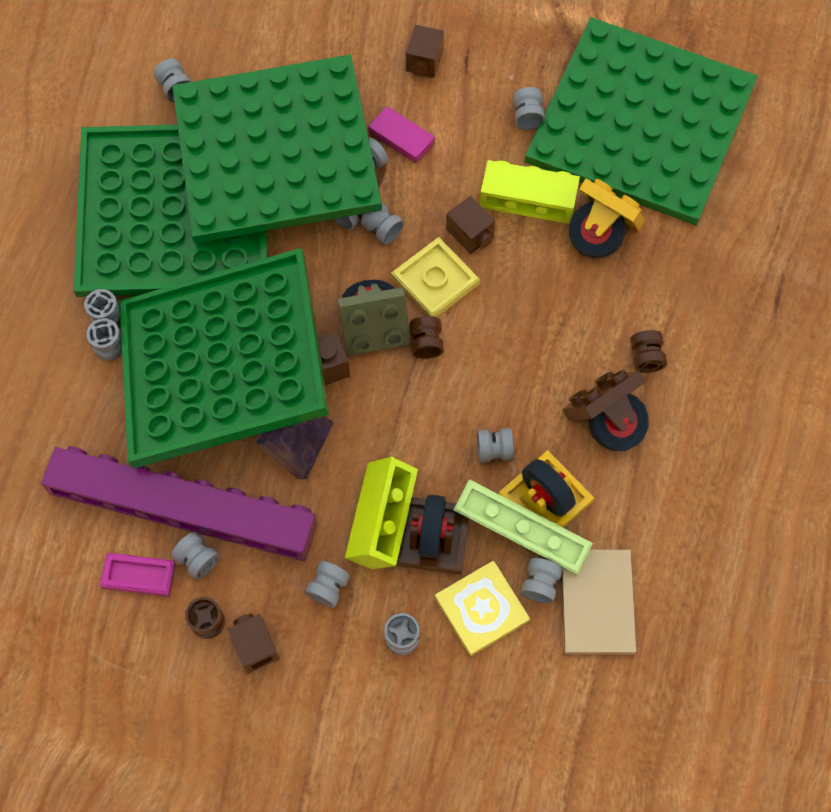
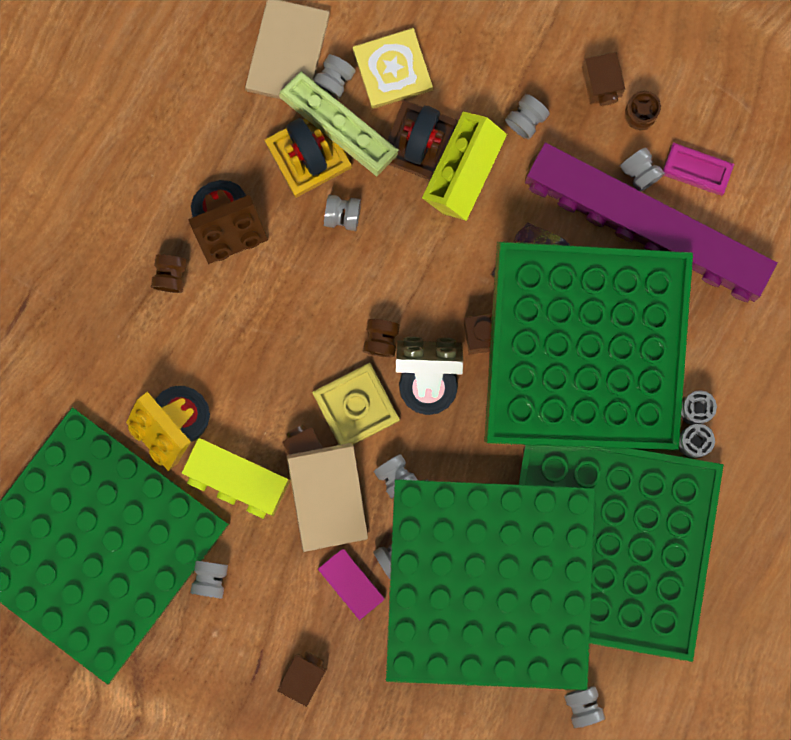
camera: 165 degrees left, 15 degrees up
light grey wheel [384,613,420,655] -> none
none -> tan tile [286,443,368,552]

